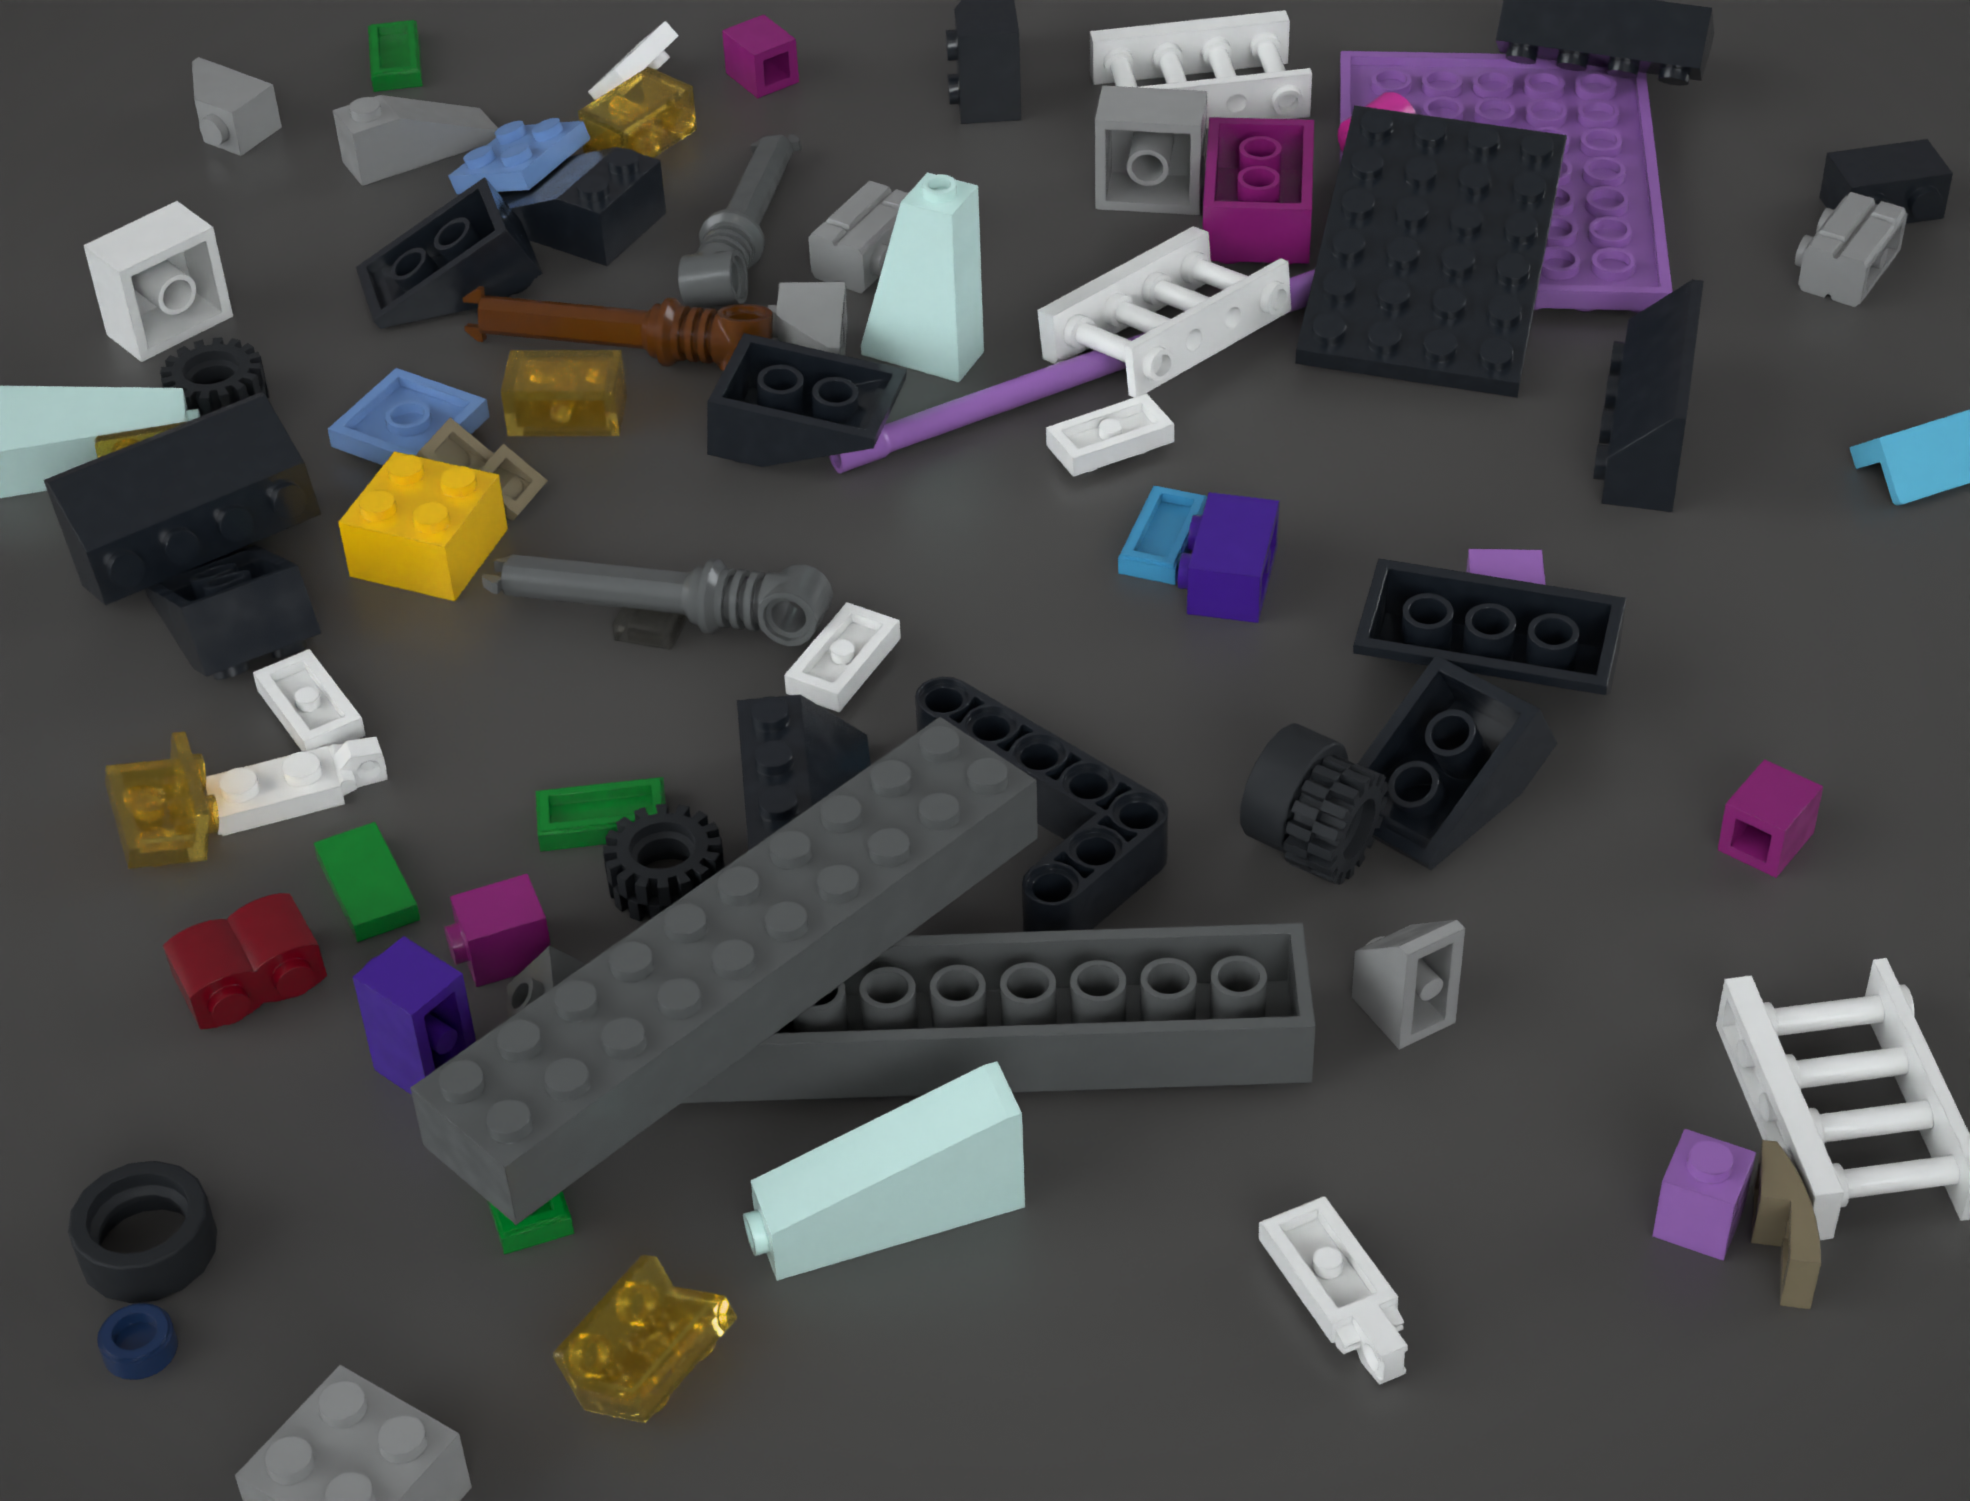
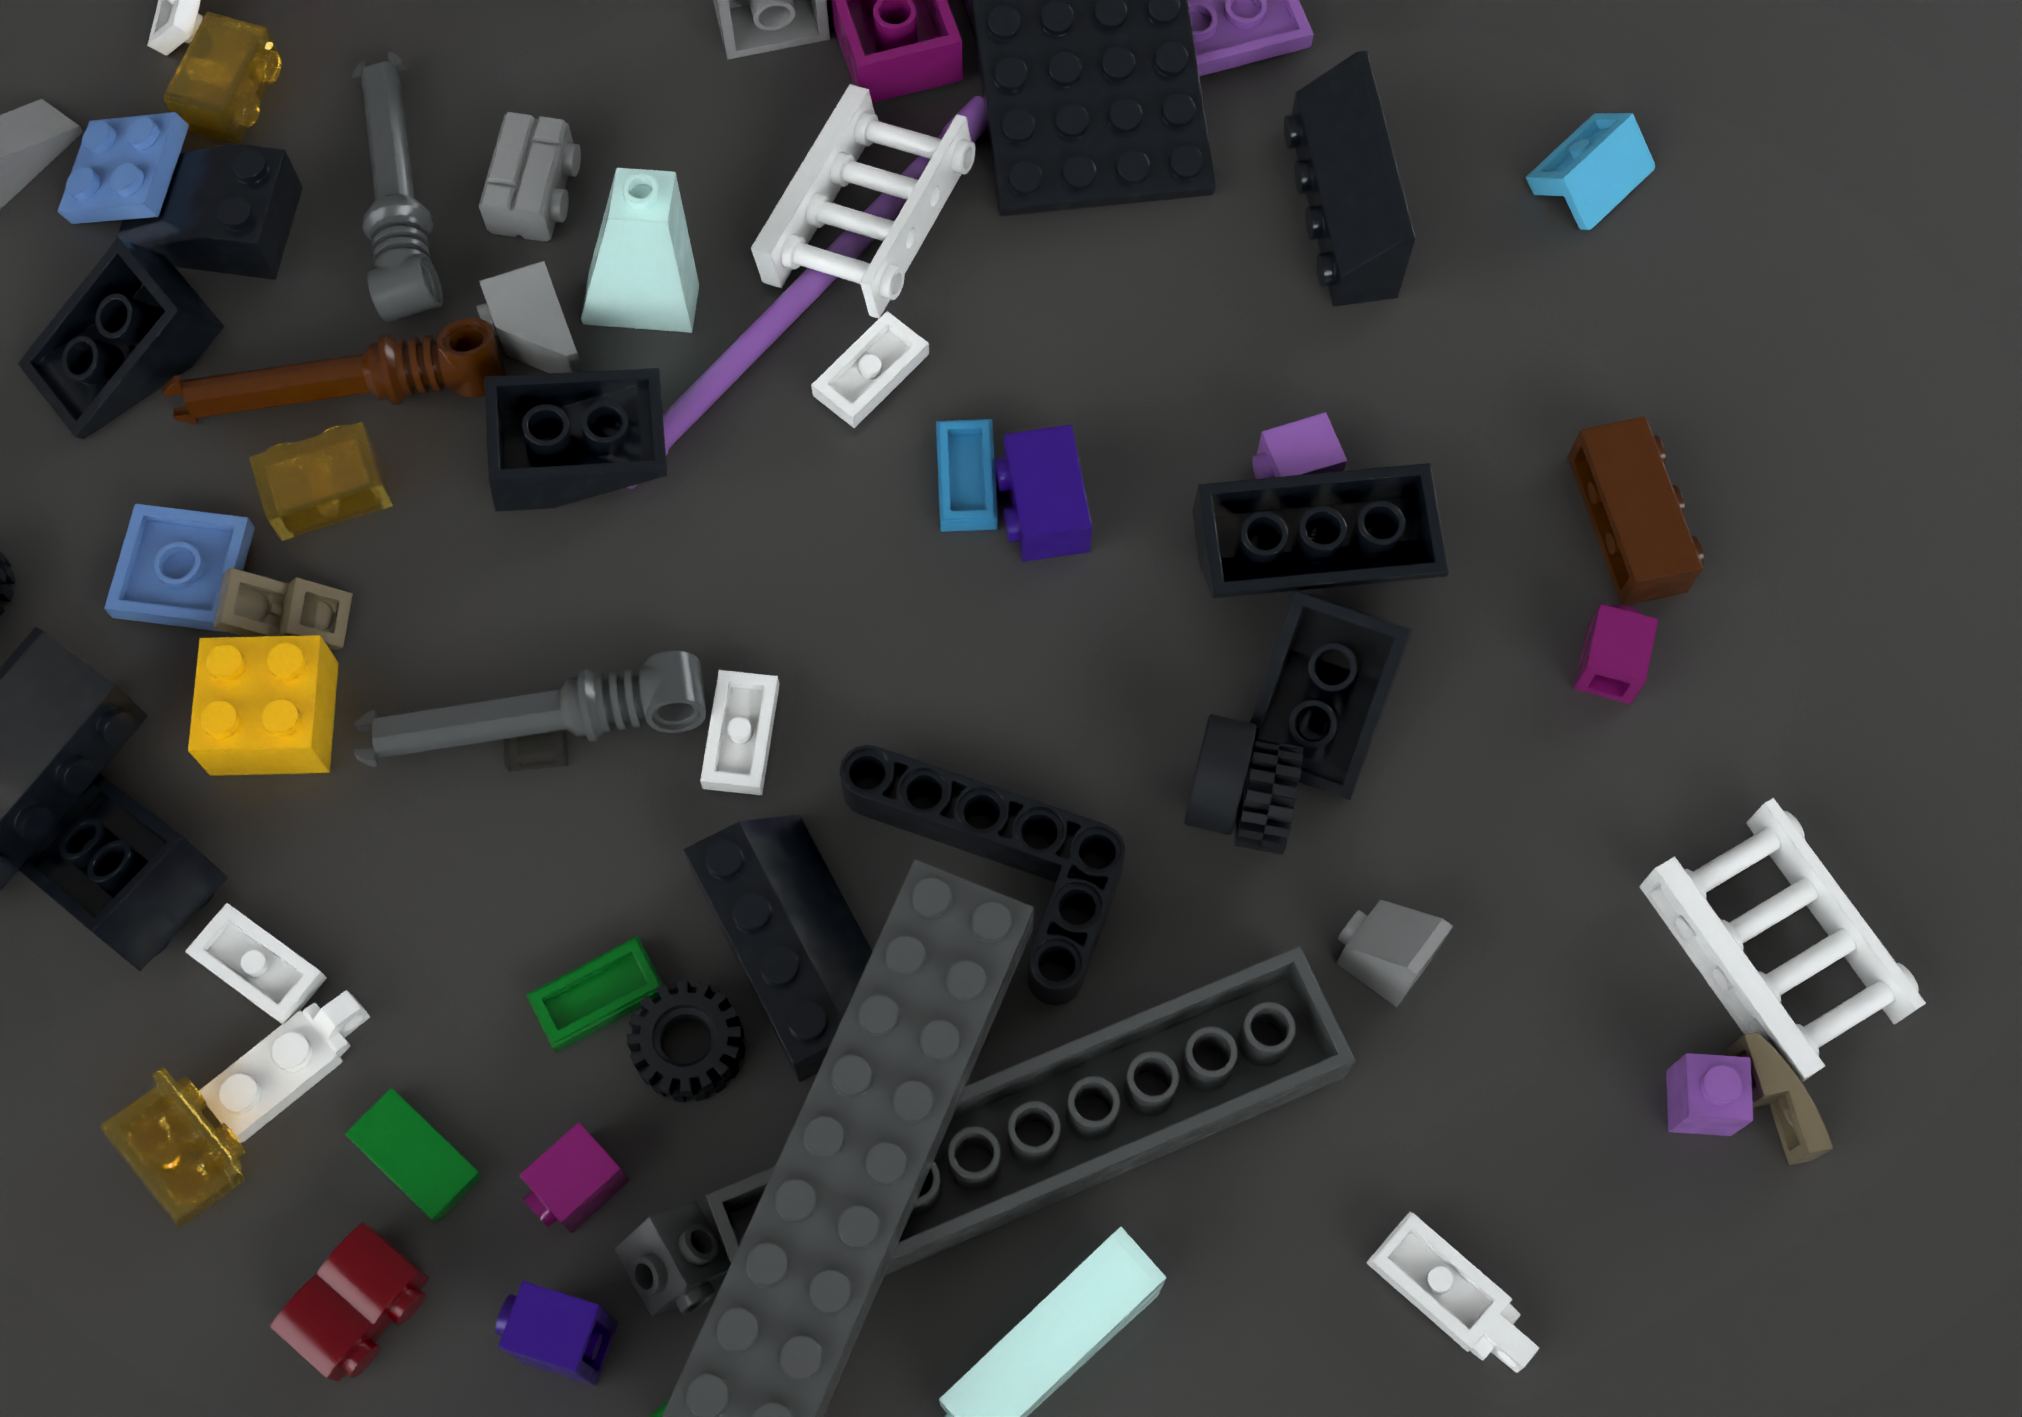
camera: 25 degrees left, 25 degrees up
none -> reddish brown brick [1568,416,1704,605]

